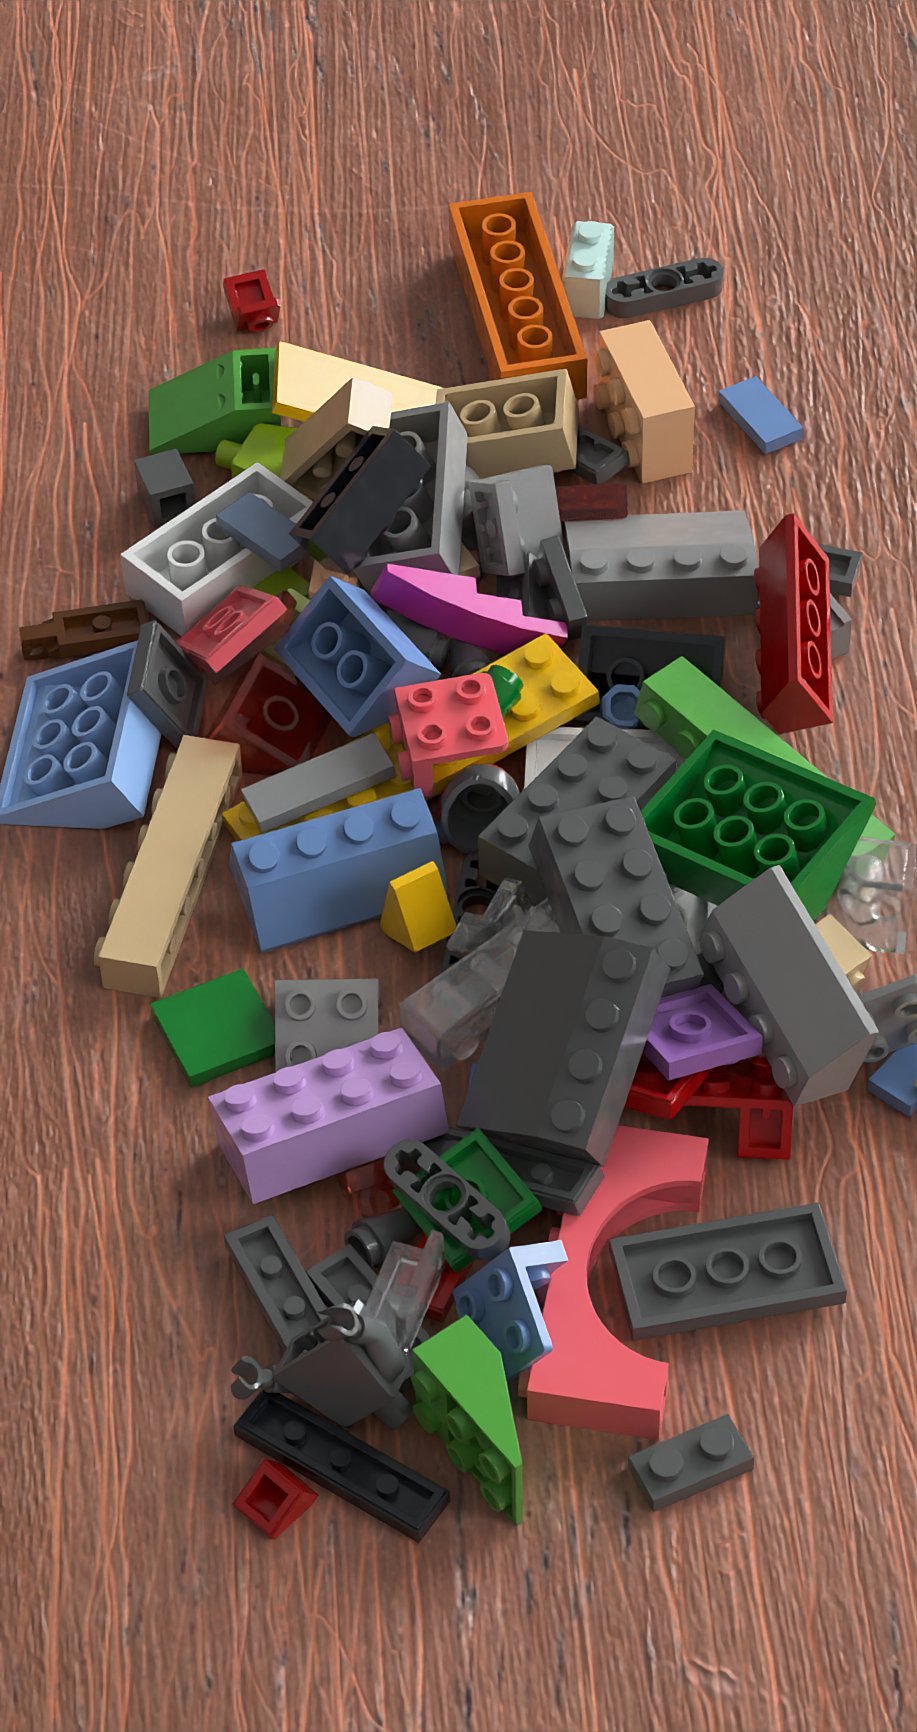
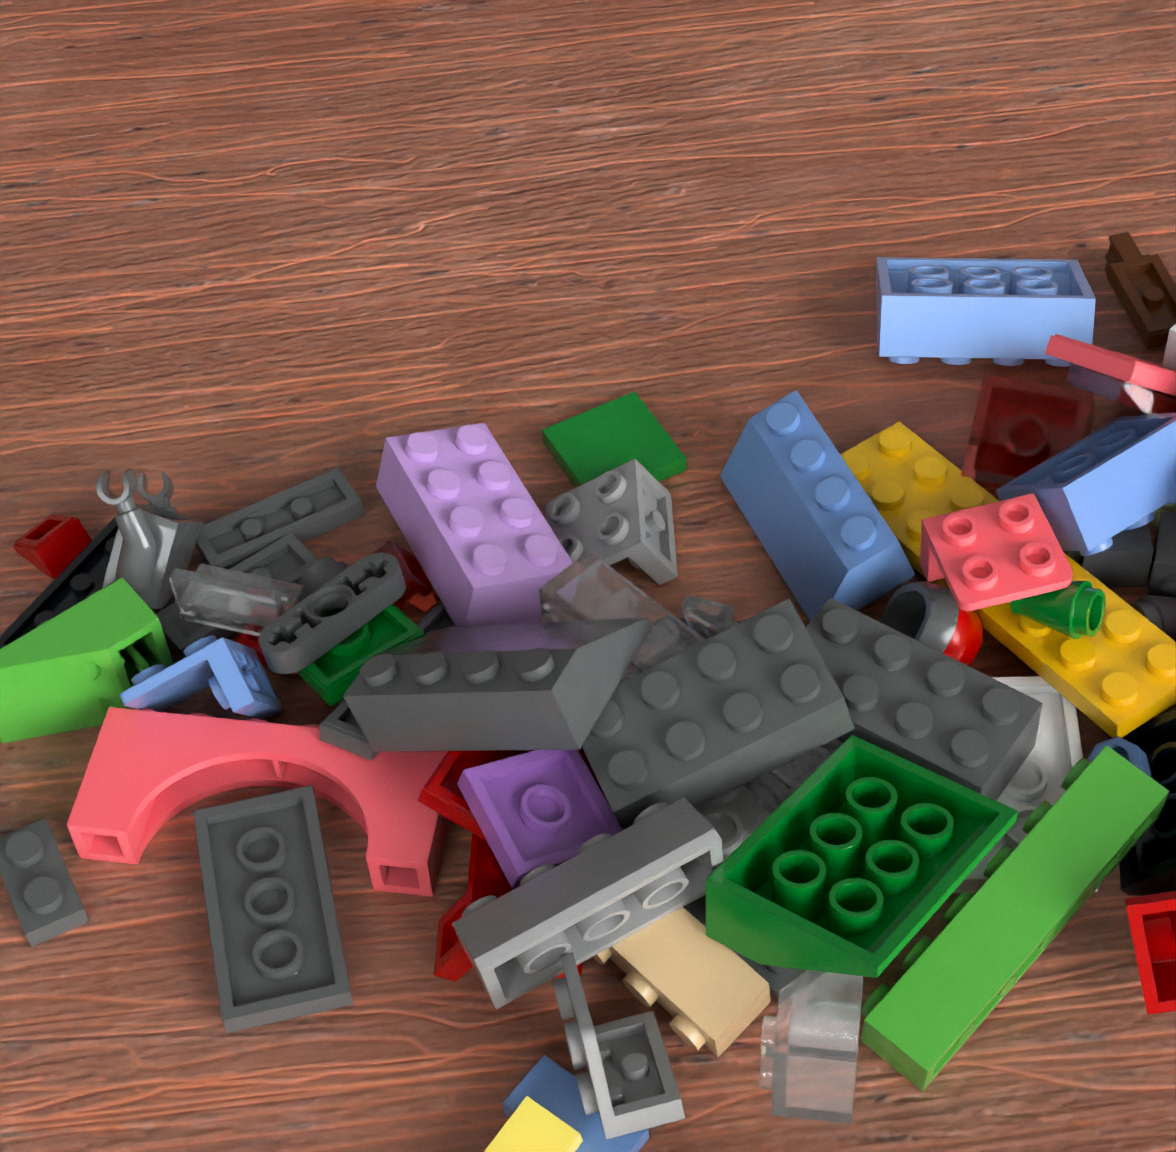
camera: 90 degrees right, 0 degrees up
tan brick [94,735,243,998] -> none
dark grey tile [127,620,208,750] -> none
light grey tile [241,733,396,833] -> none
yellow slope [379,861,458,952] -> none

